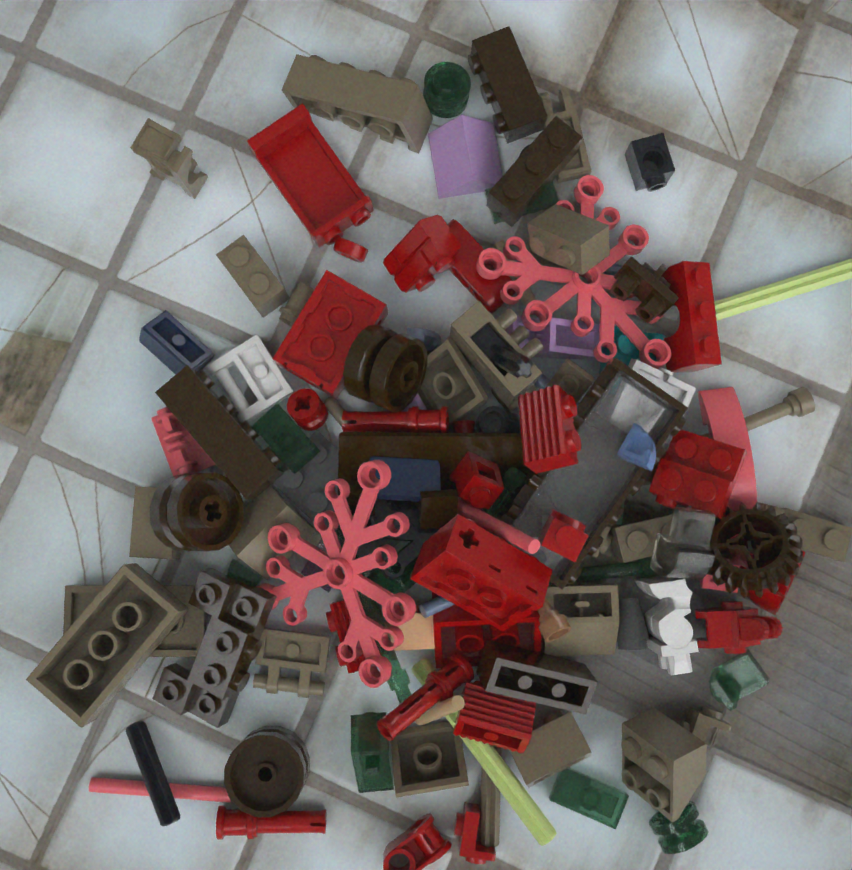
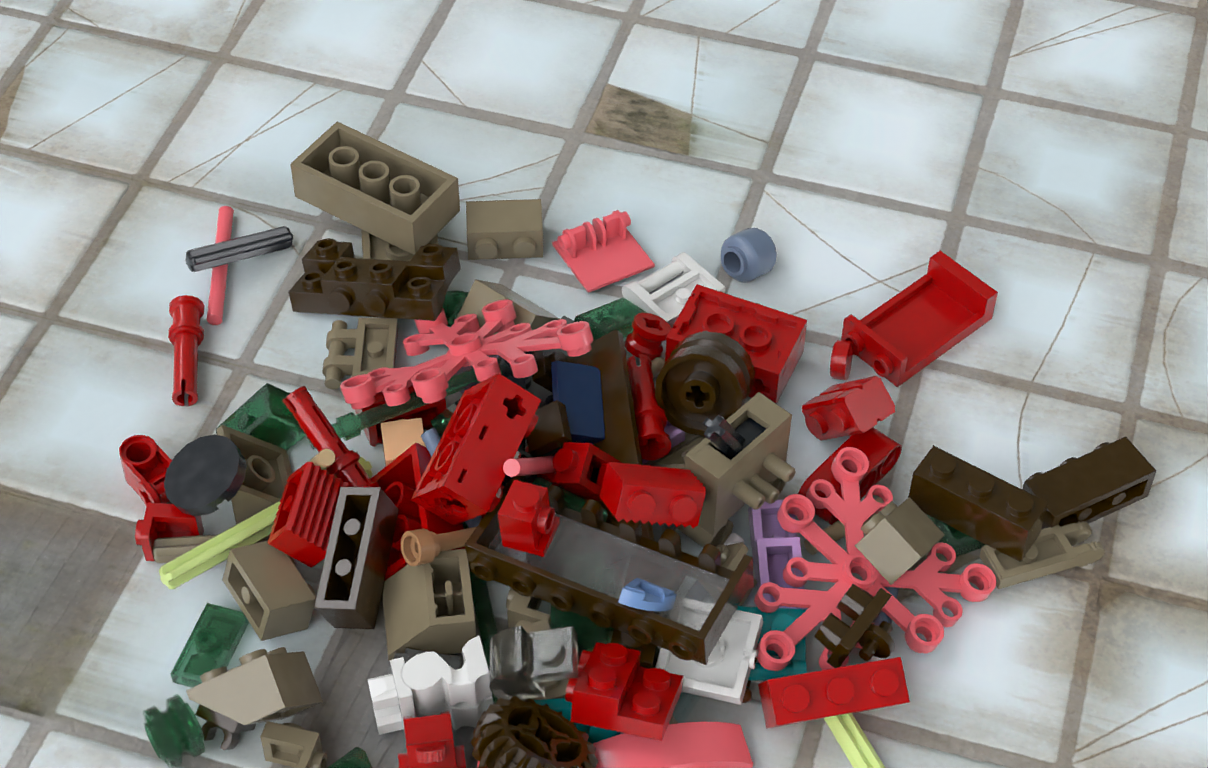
camera: 80 degrees right, 35 degrees down
dark tan piece [130,118,208,199] -> none
dark blue slope [139,310,215,374] -> none
dark brown wheel [150,472,244,551] -> none
dark brown brick [155,365,284,501] -> none
dark tan brick [216,235,290,318] -> none
dark brown wheel [224,726,310,817] -> none
dark tan wedge [282,54,433,154] -> none
clear green wheel [423,62,471,118] -> none
lavender slope [428,115,502,199] -> none
black brick [624,133,675,192] -> none
none -> black tile [164,434,247,516]
none -> sand blue head [720,228,777,282]

